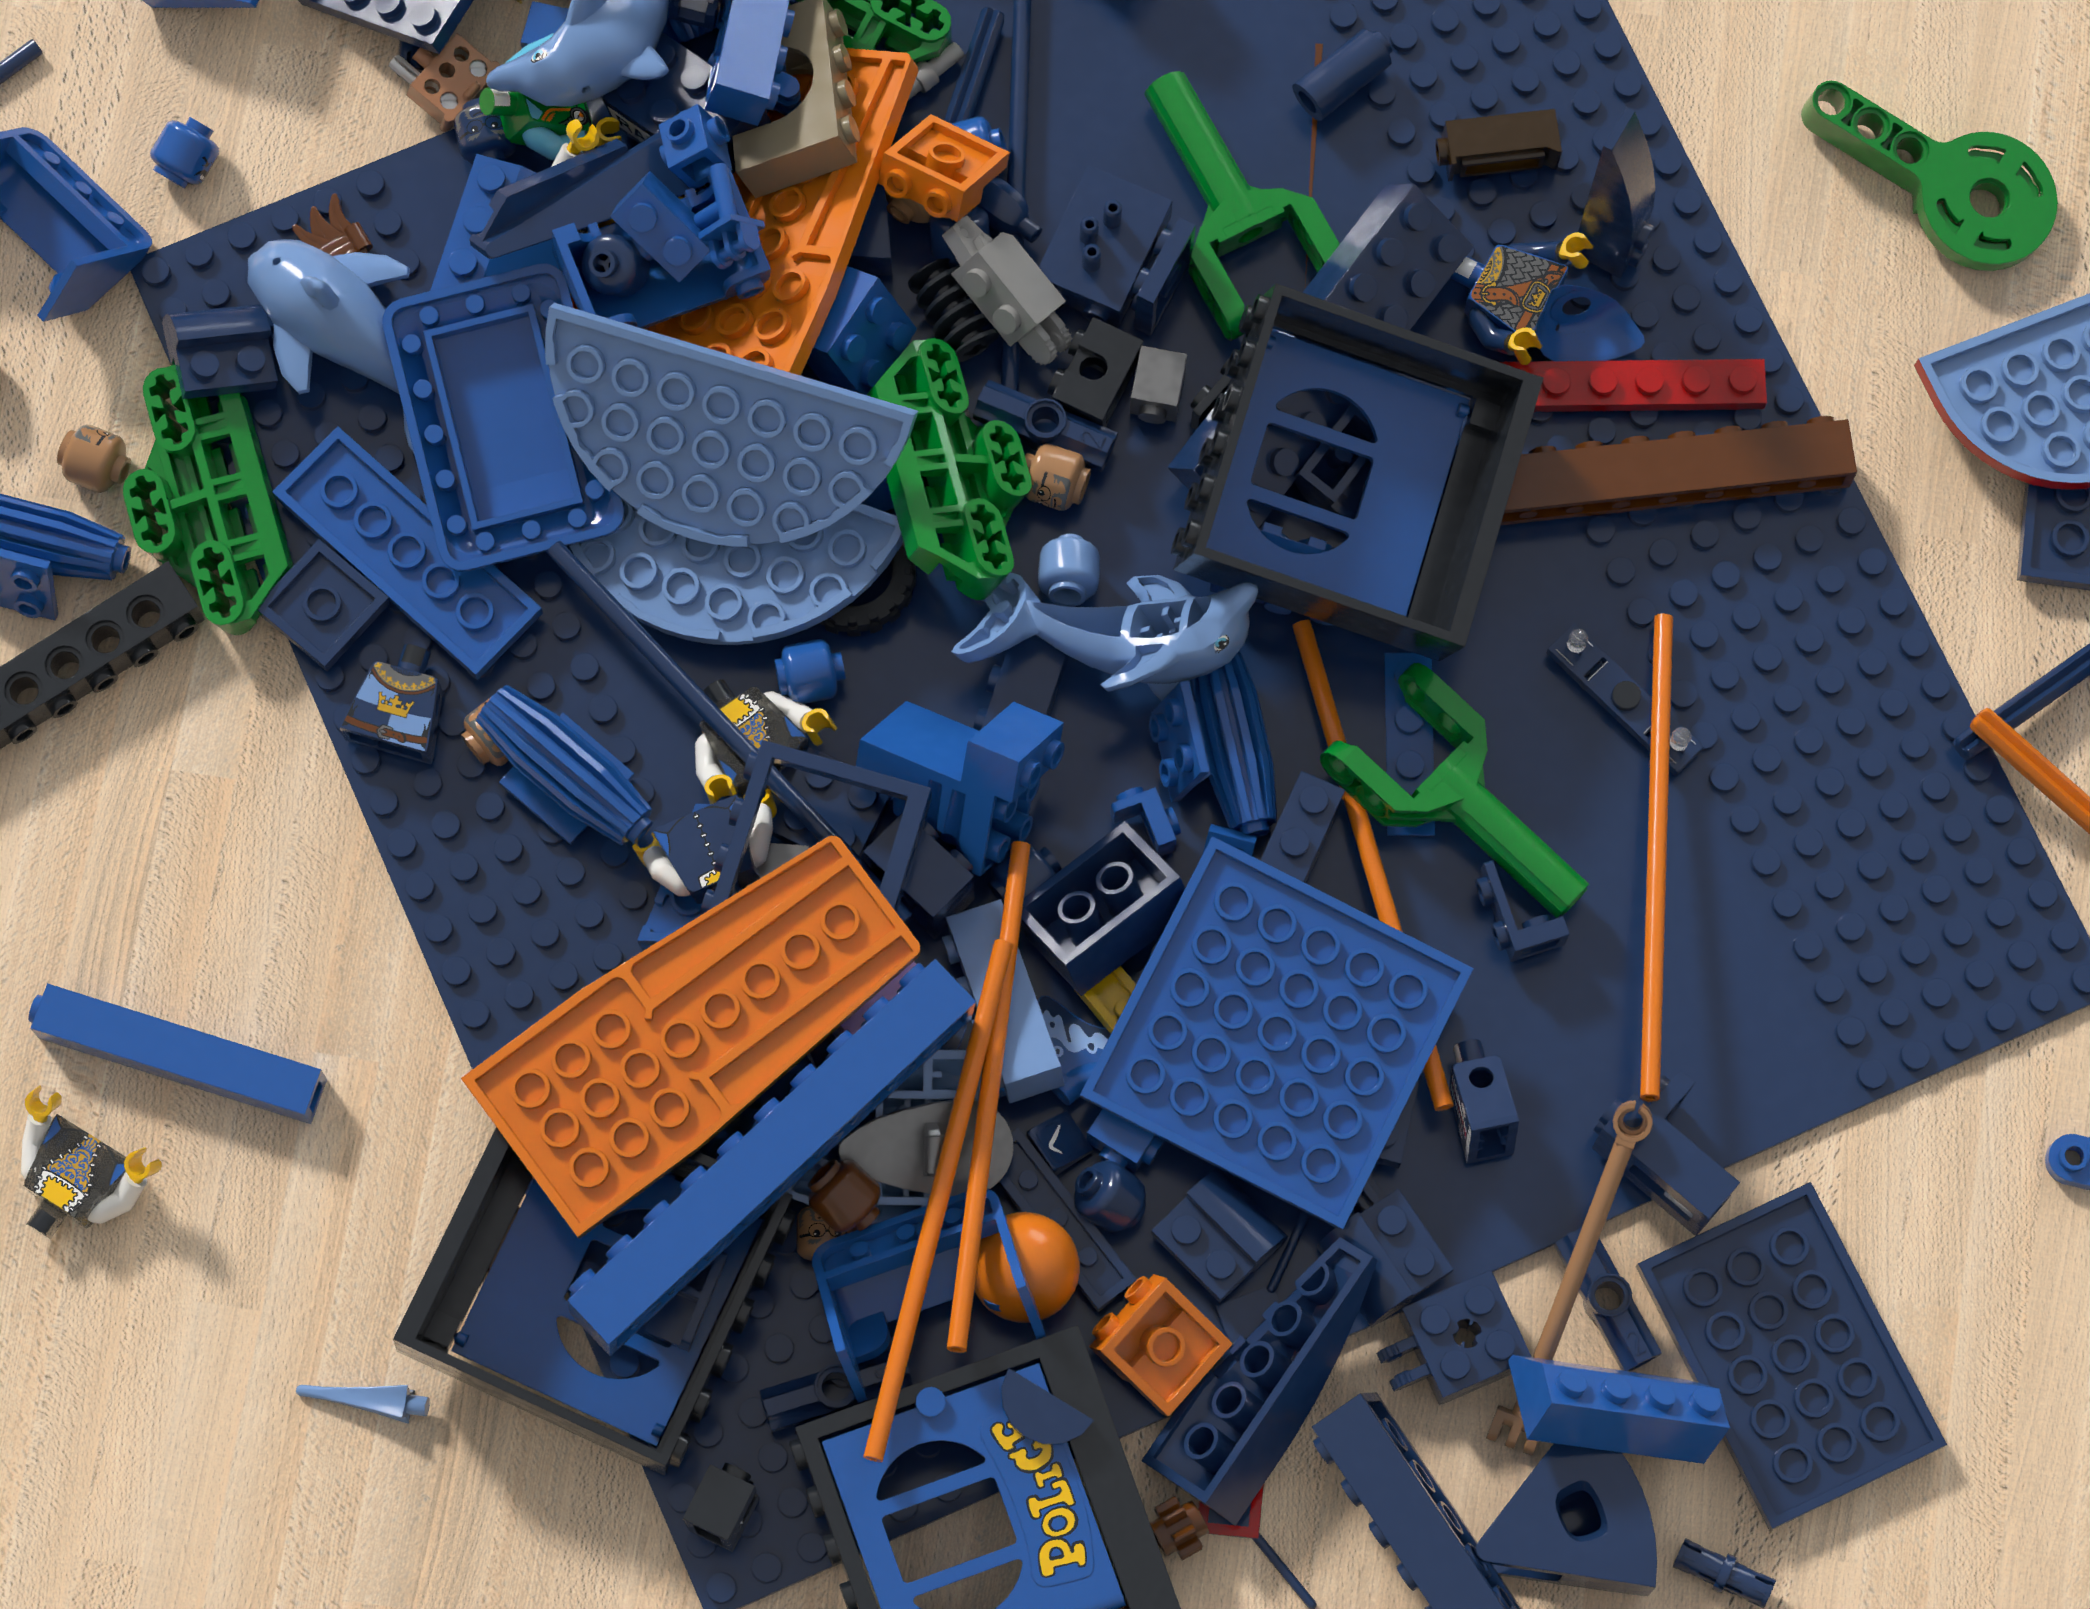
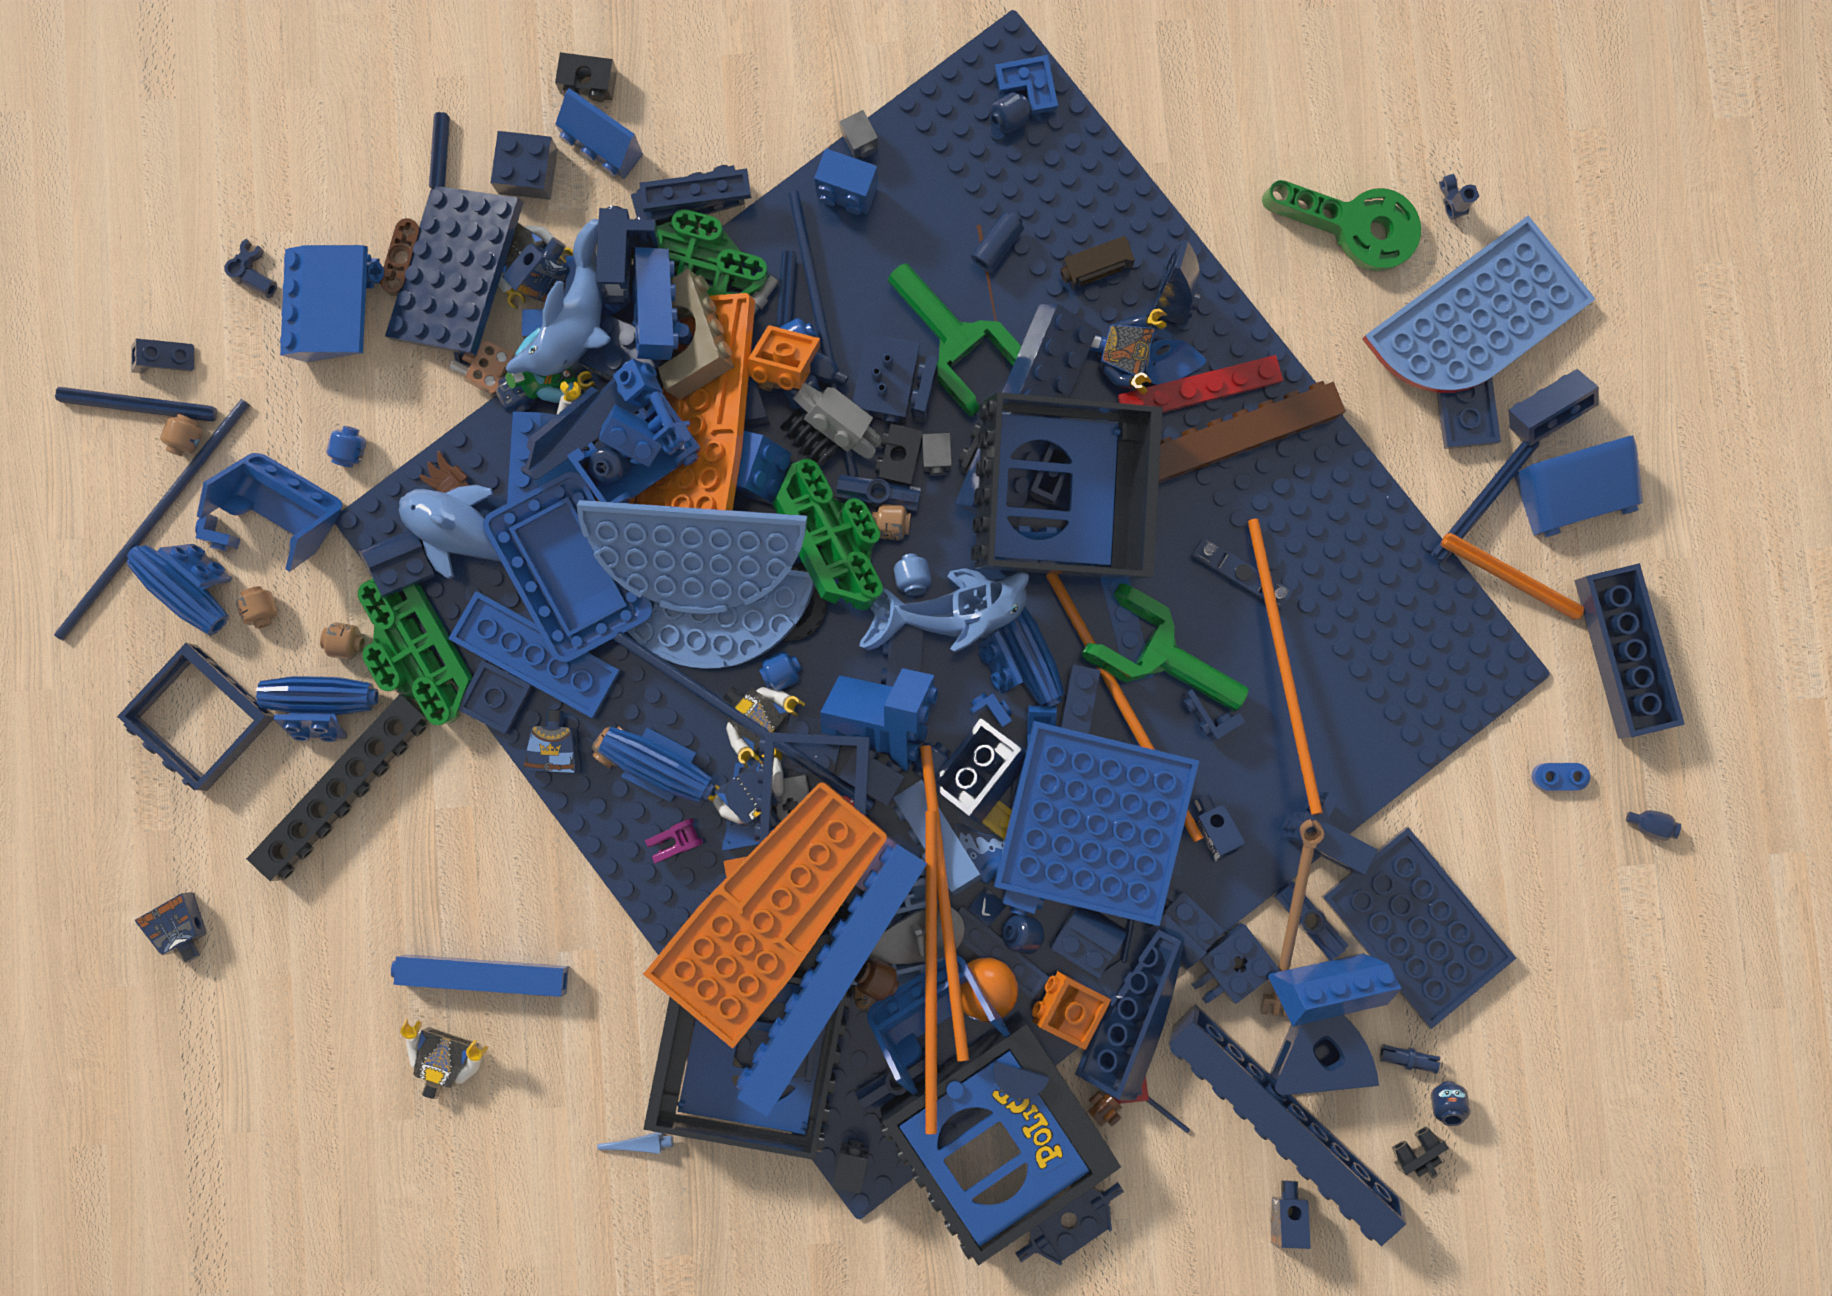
camera: 10 degrees left, 10 degrees up
none -> magenta piece [645,818,704,864]

